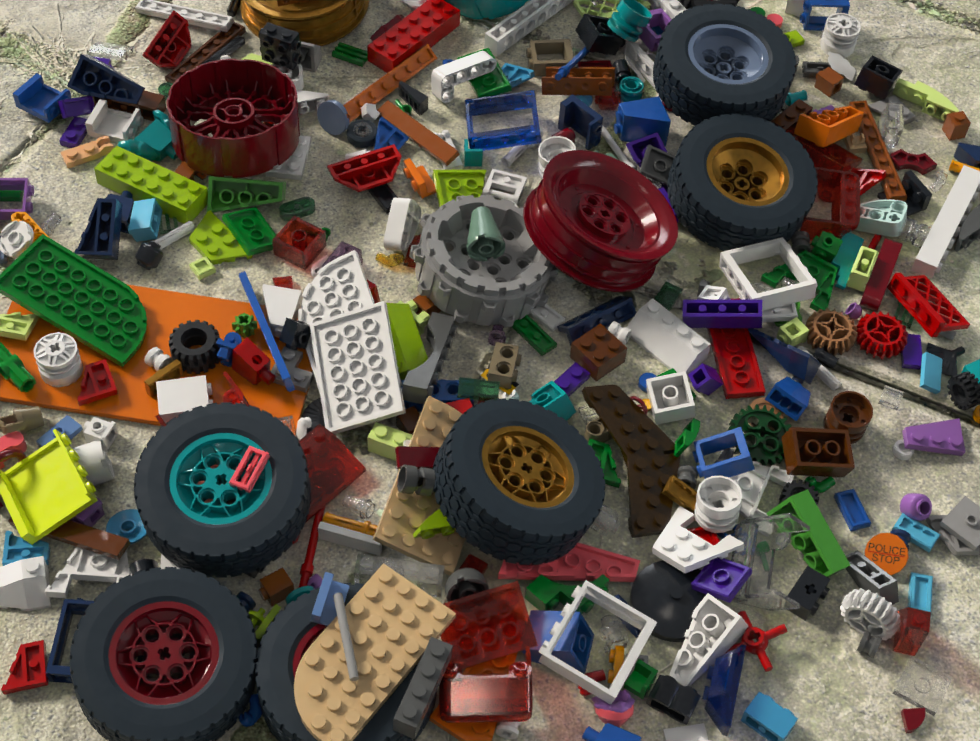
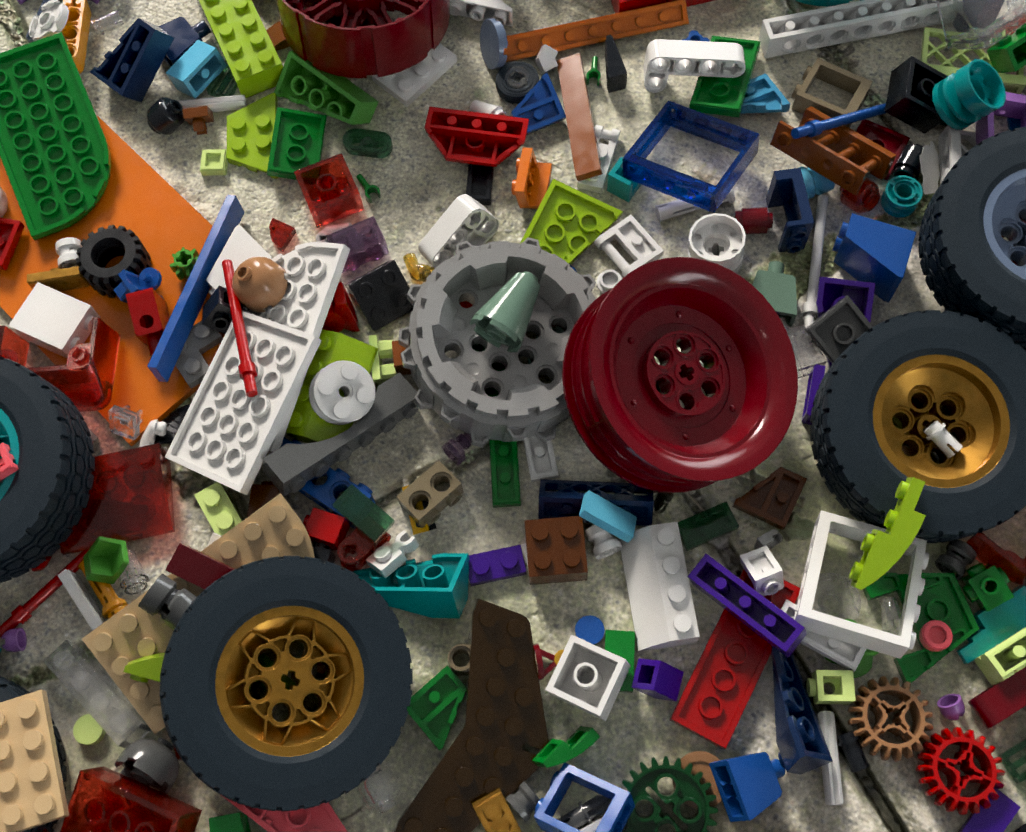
camera: 45 degrees right, 15 degrees up
none -> bright green panel [83,536,129,584]
none -> dark orange tile [182,106,214,135]
none -> red bar [222,259,258,397]
none -> medium nougat cylinder [232,257,288,313]
none -> white wheel [309,360,375,425]
none -> black bracket [345,260,414,331]
none -> medium azure tile [579,490,637,543]
none -> reddish brown wing [732,467,807,530]
none -> lime slope [849,477,926,590]
none -> coral tile [919,620,953,652]
none -> white pin [924,420,963,458]

